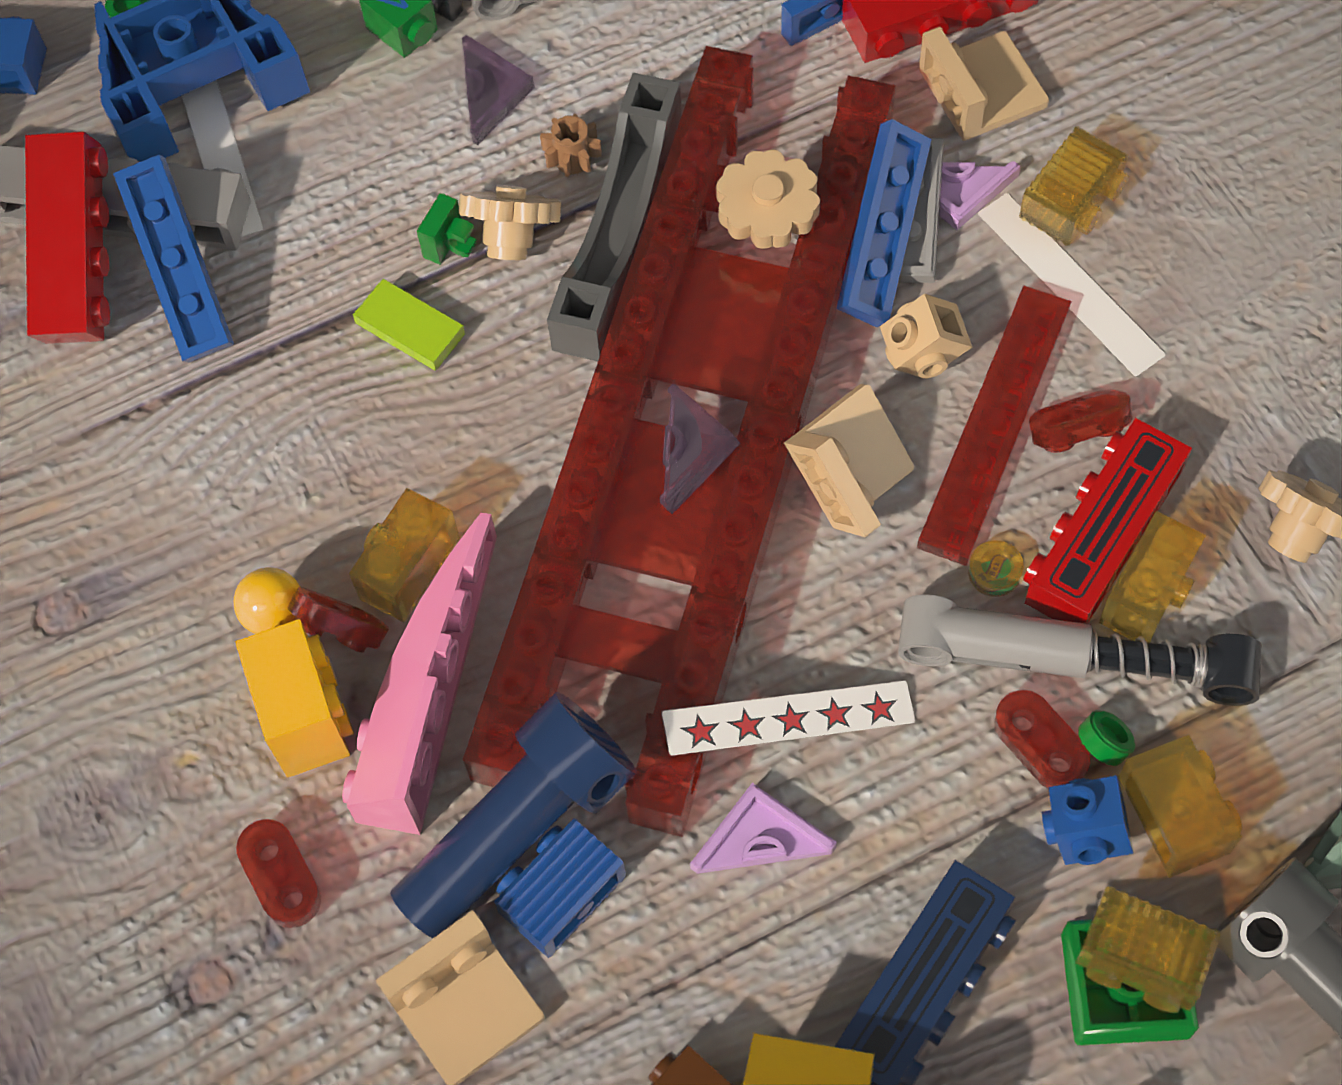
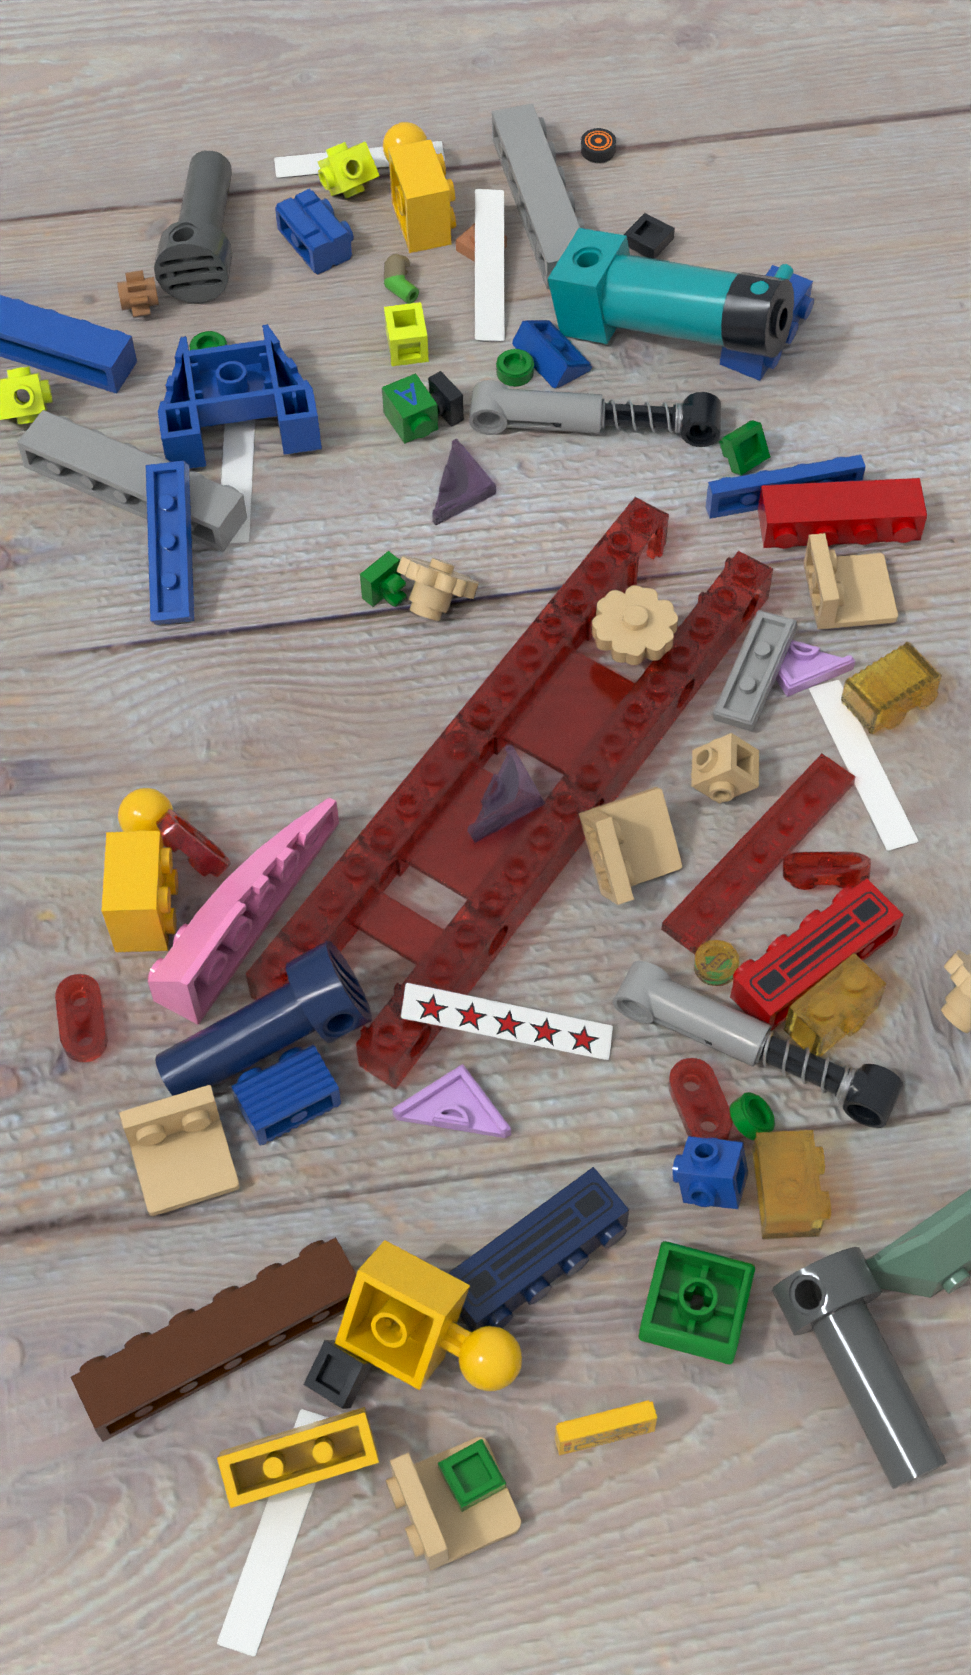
camera: 15 degrees right, 5 degrees down
red brick [25,132,110,344] -> none
clear yellow brick [349,488,460,623] -> none
lime tile [353,279,465,371] -> none
medium nougat gear [540,113,602,177] -> none
dark grey arch [547,72,682,362] -> none
blue plate [836,119,932,327] -> none
clear yellow brick [1076,886,1221,1013] -> none

